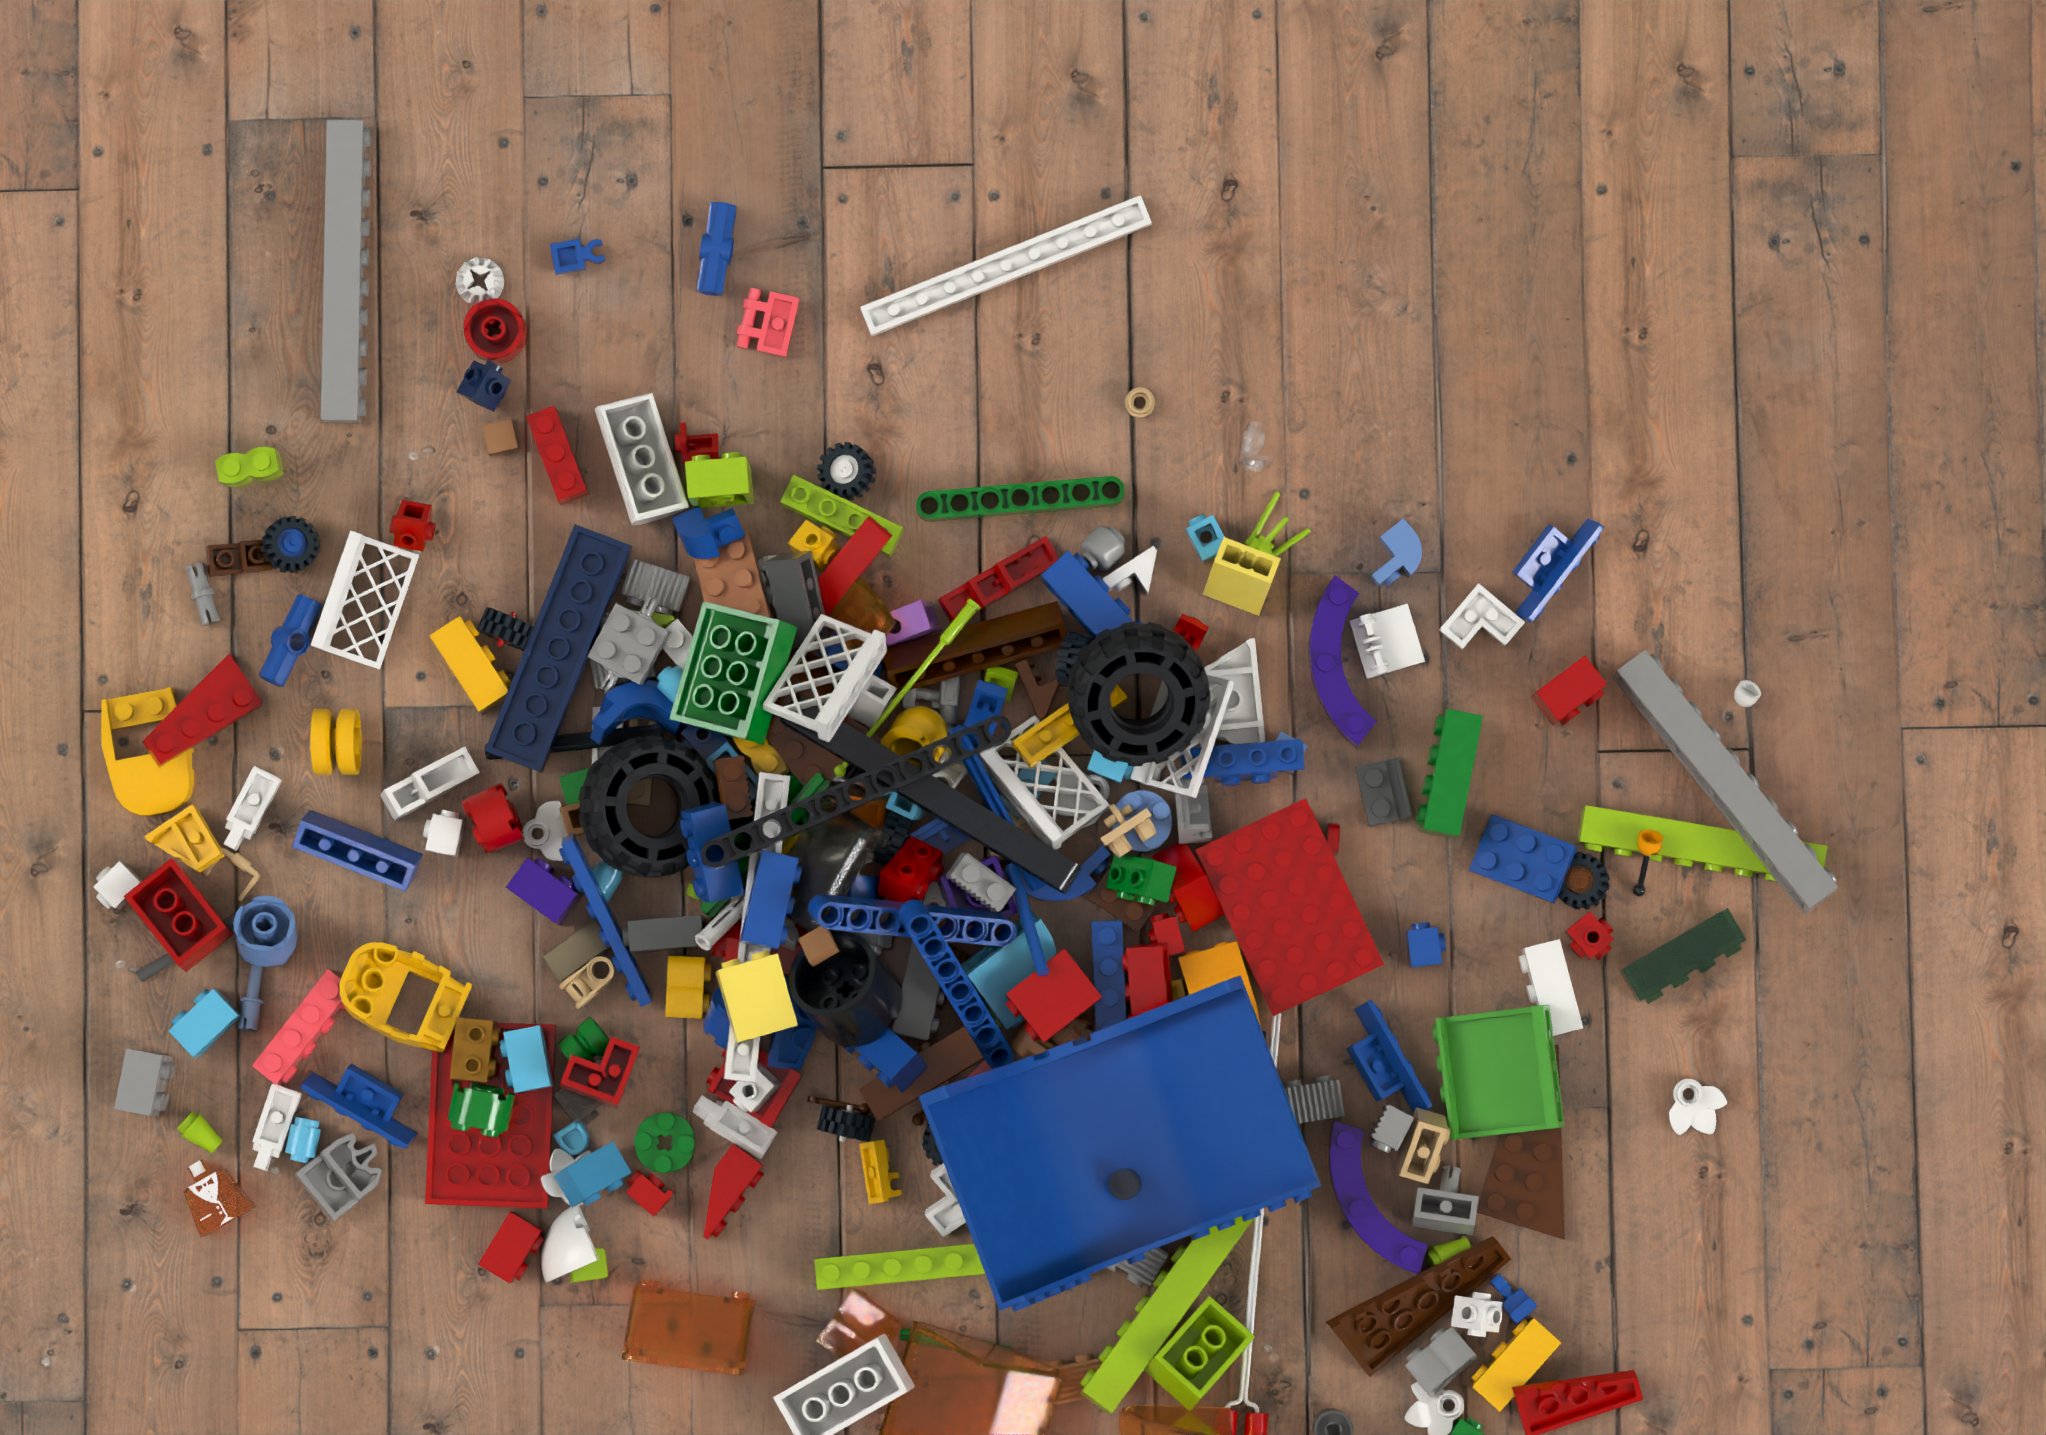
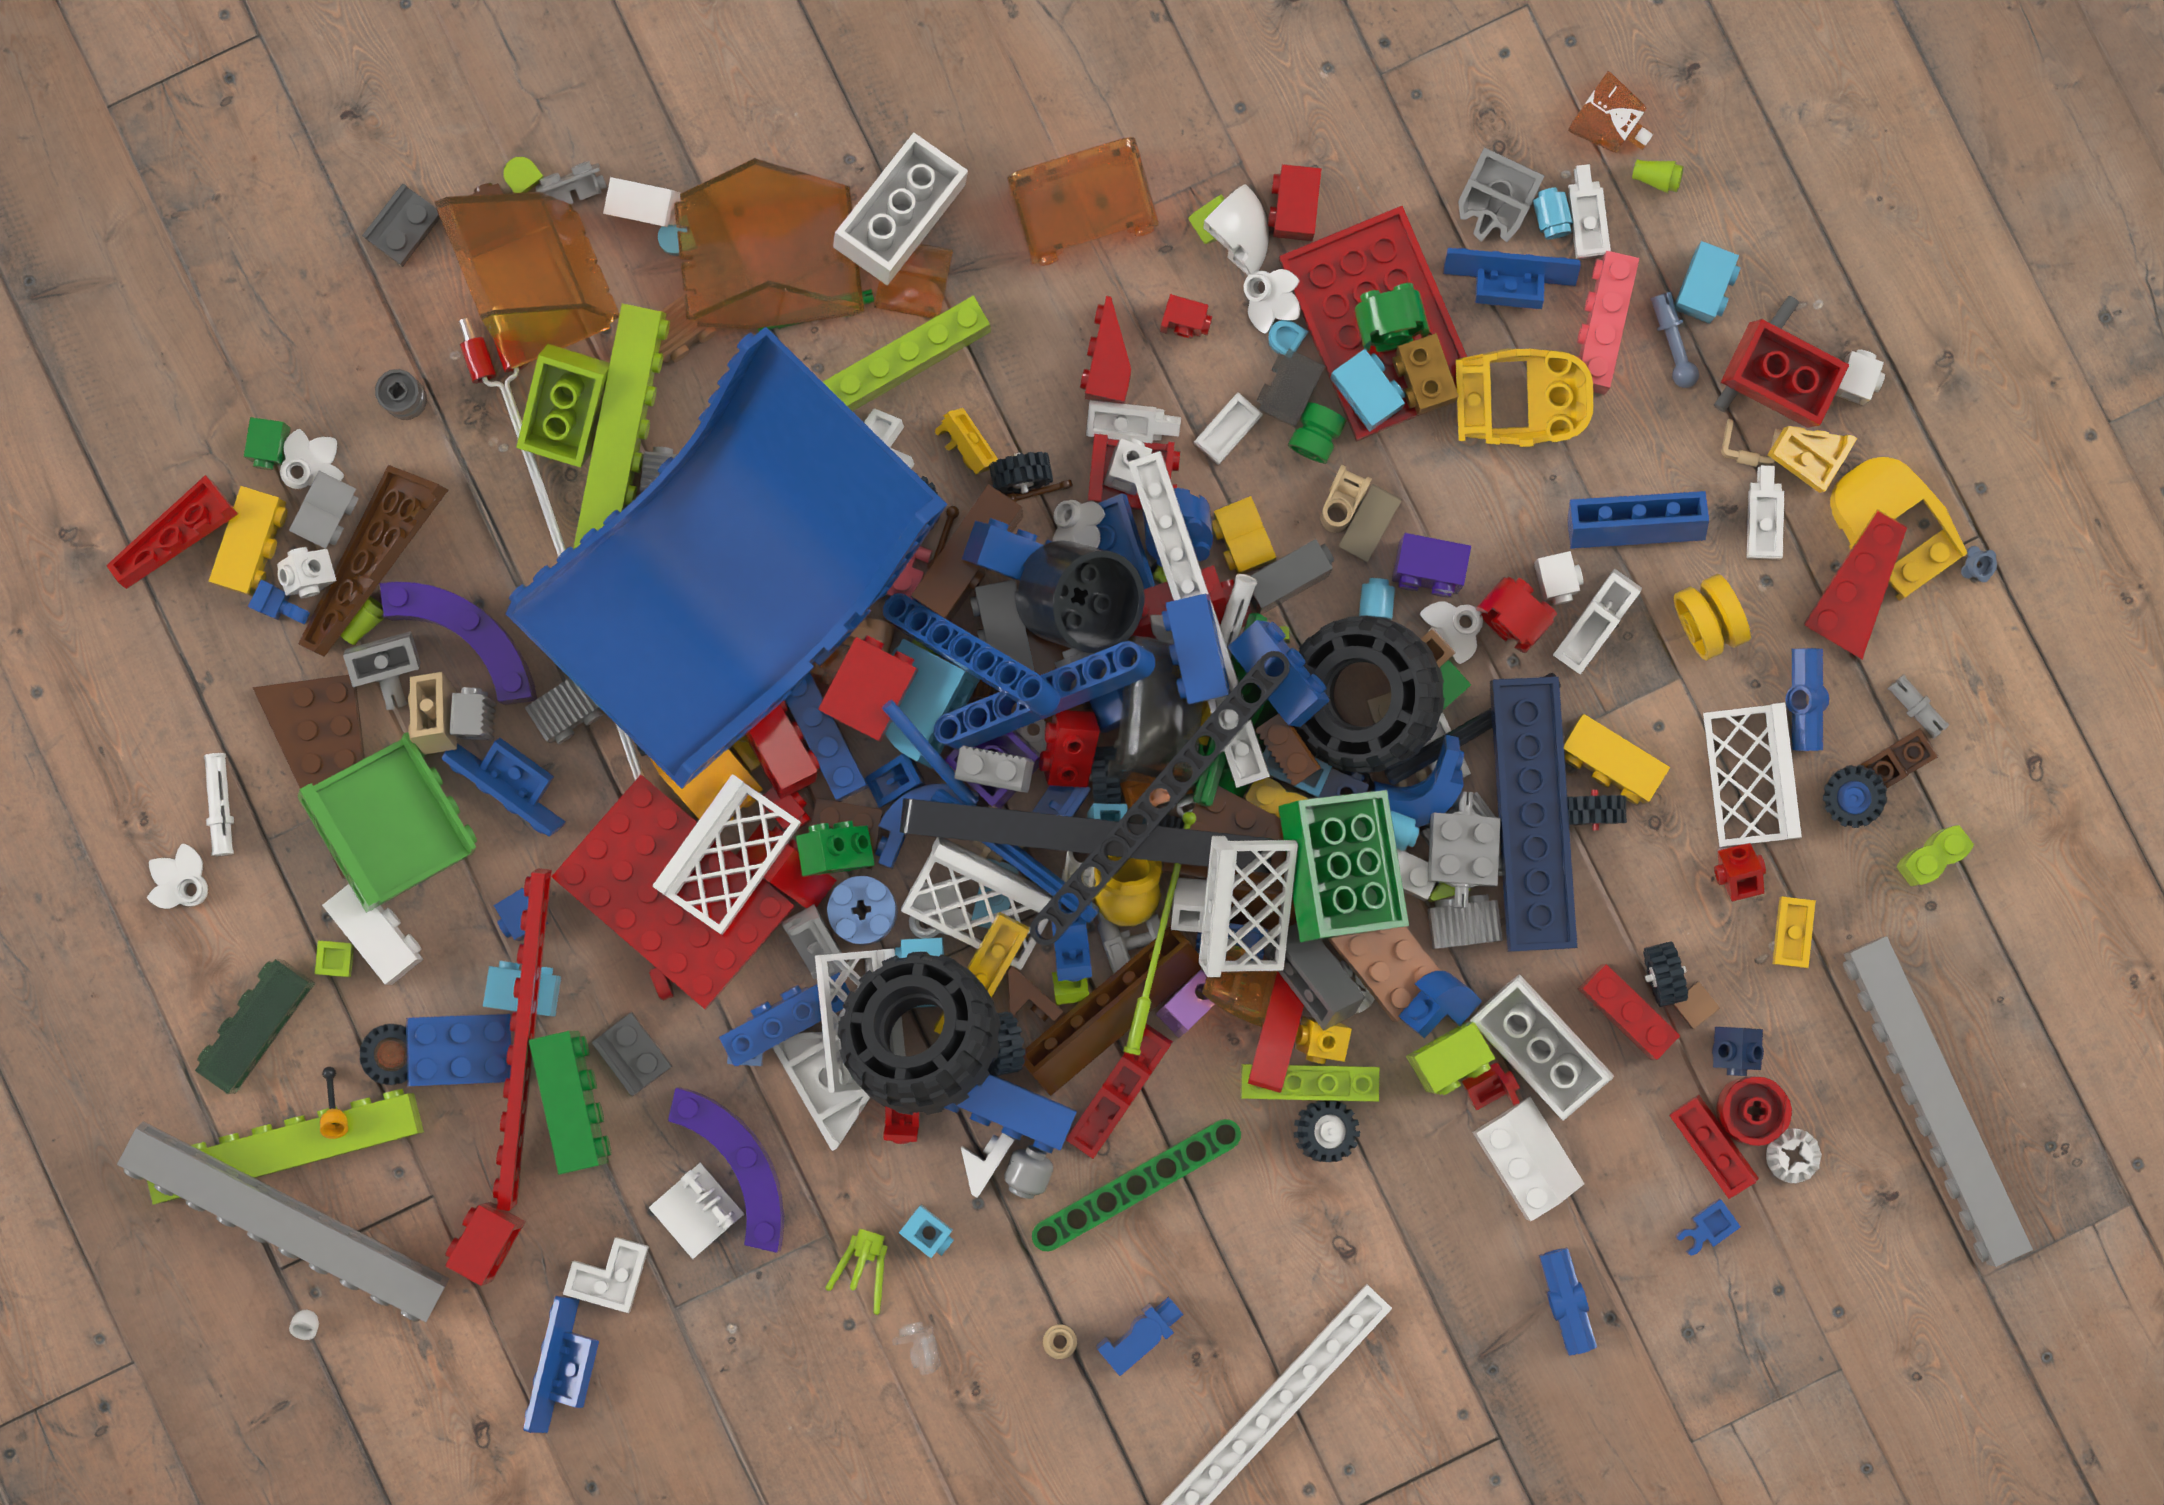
camera: 155 degrees right, 0 degrees up
light grey brick [114,1048,175,1116] -> none
medium blue brick [233,896,298,967] -> none
dark azure brick [554,1141,632,1208] -> none
blue plate [559,833,653,1007] -> none
red brick [560,1036,640,1108] -> none
green plate [634,1112,696,1173] -> none
light yellow brick [716,950,798,1043] -> none
coral plate [736,288,800,358] -> none
medium nougat tile [798,926,840,966] -> none
tan hips [1100,803,1156,858] -> none
clear smoke tile [1109,1168,1142,1200] -> none
light yellow brick [1202,537,1281,616] -> none
medium blue brick [1370,518,1422,587] -> none
red brick [1564,911,1614,960] -> none
none -> white pin [204,753,234,856]
none -> lime plate [315,940,354,977]
none -> medium azure brick [483,961,561,1016]
none -> red plate [493,868,552,1211]
none -> white fence [653,774,801,935]
none -> blue slope [865,753,926,808]
none -> white plate [1053,500,1105,548]
none -> blue hips [1096,1296,1184,1376]
none -> white tile [1193,392,1263,465]
none -> white slope [1472,1097,1584,1221]
none -> black wheel [1643,941,1688,1007]
none -> red plate [1669,1095,1759,1199]
none -> yellow plate [1772,897,1816,968]
none -> sand blue plate [1961,546,1997,582]

